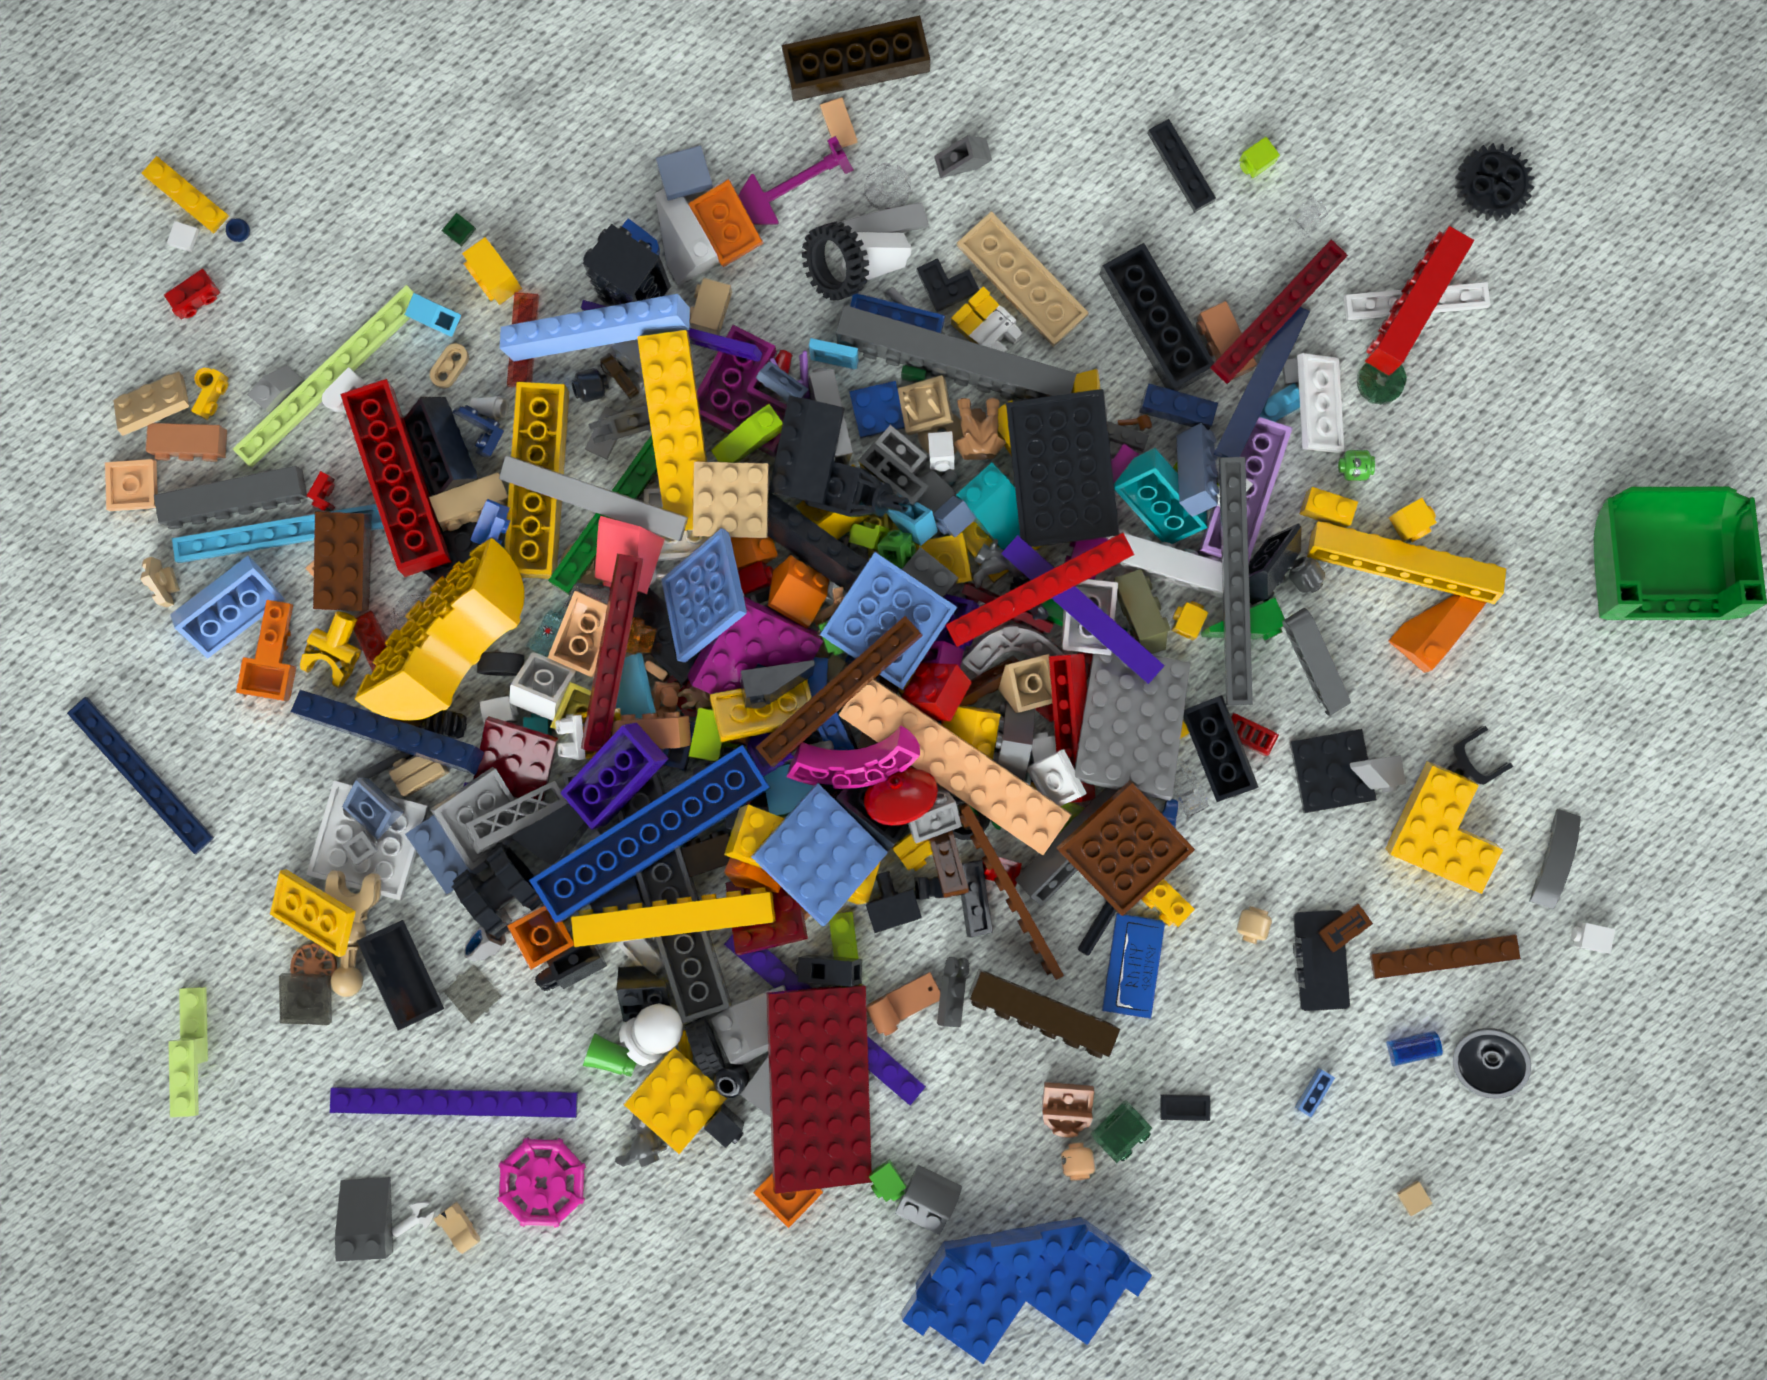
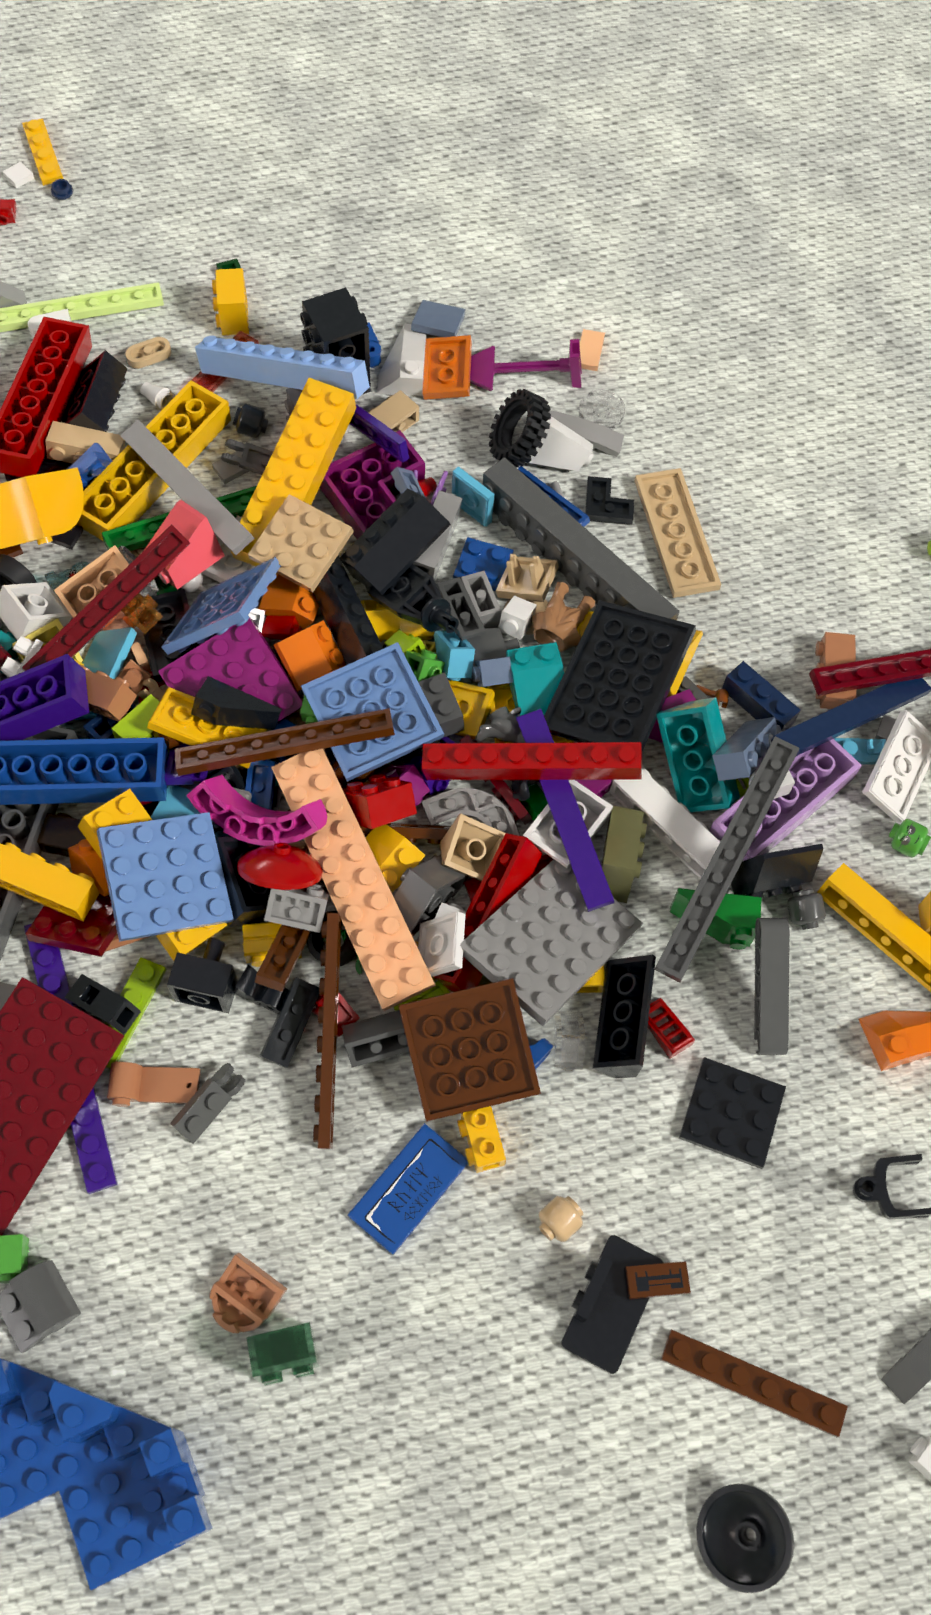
camera: 25 degrees right, 20 degrees down
medium azure slope [404,293,461,337] -> none
dark blue bracket [452,405,504,457] -> none
dark brown piece [600,353,639,400] -> none
lime slope [711,404,783,463] -> none
dark brown brick [782,15,931,102] -> none
dark green tile [901,365,927,383] -> none
flat silver slope [934,135,992,178] -> none
hips [951,286,1022,352] -> none
dark brown brick [968,969,1121,1059] -> none
light nougat head [1061,1143,1095,1181] -> none
black axle [1078,901,1116,956] -> none
black brick [1099,243,1214,391] -> none
black plate [1147,119,1216,213] -> none
black tile [1160,1094,1210,1121] -> none
yellow brick [1171,601,1209,641] -> none
medium blue piece [1295,1068,1335,1117] -> none
yellow brick [1299,487,1358,528] -> none
light grey slope [1350,755,1406,793] -> none
yellow brick [1385,761,1503,894] -> none
clear blue brick [1386,1031,1443,1067] -> none

